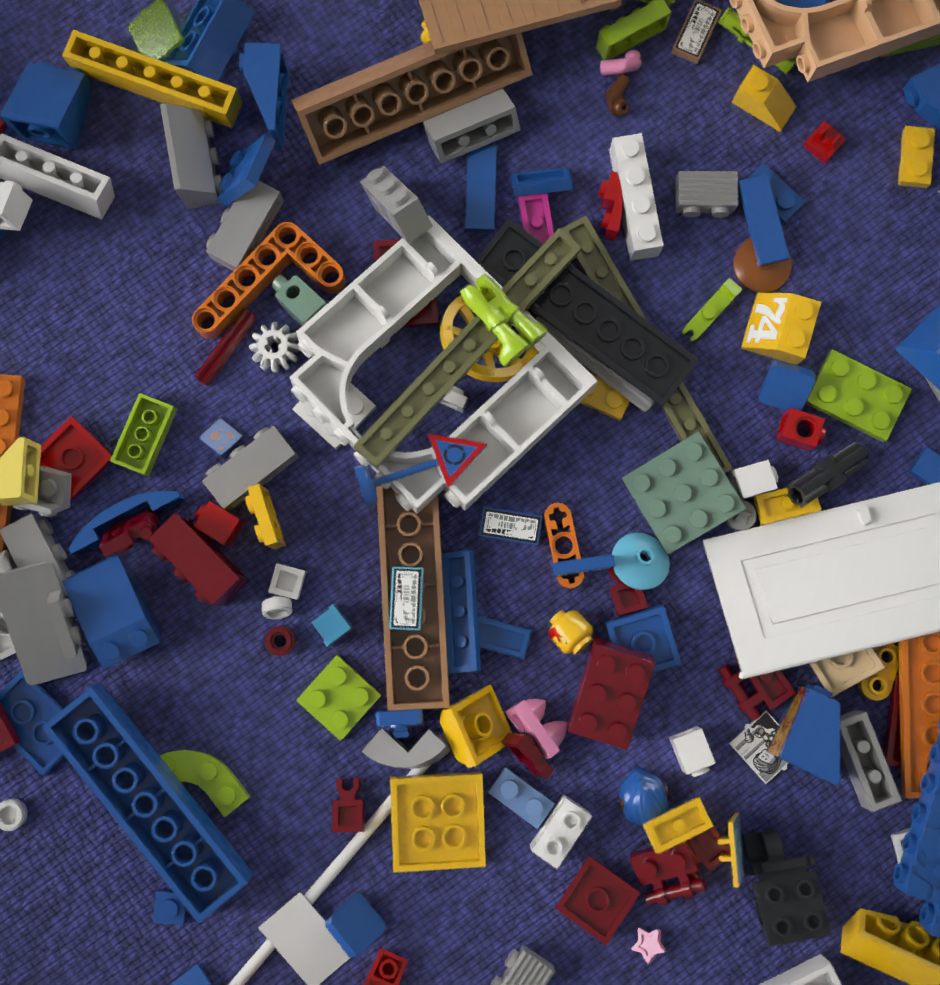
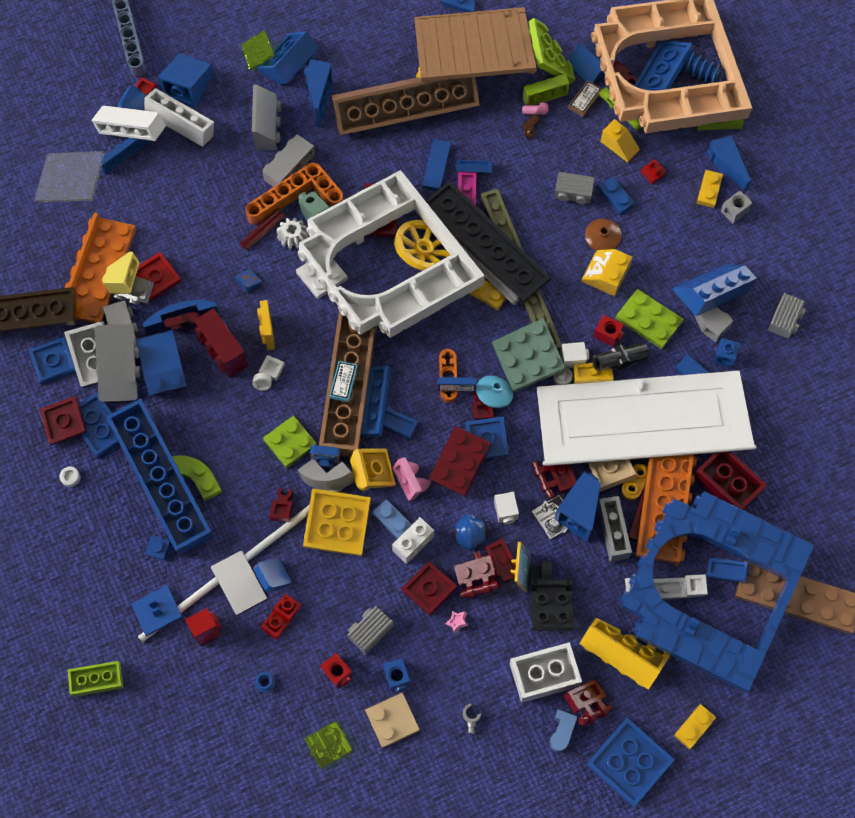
camera: 10 degrees right, 15 degrees down
yellow brick [62,30,243,128] -> none
lime piece [110,393,178,477] -> none
red brick [193,501,245,547] -> none
light grey brick [202,426,299,512] -> none
blue plate [217,133,276,206] -> none
dark red plate [265,626,296,656] -> none
dark azure panel [311,604,354,647] -> none
olive plate [353,228,582,469] -> none
blue piece [354,434,488,509] -> none
light grey brick [360,166,433,243] -> none
light grey brick [423,88,521,164] -> none
white plate [440,387,468,413] -> none
lime piece [460,274,548,367] -> none
tile [479,507,542,546] -> none
dark red plate [501,732,554,779] -> none
yellow head [549,610,593,655] -> none
red slope [598,171,622,241] -> none
white brick [609,133,663,261] -> none
yellow plate [642,797,713,854] -> none
lime piece [682,278,742,342] -> none
blue tile [738,174,790,267] -> none
blue piece [758,359,815,411] -> none

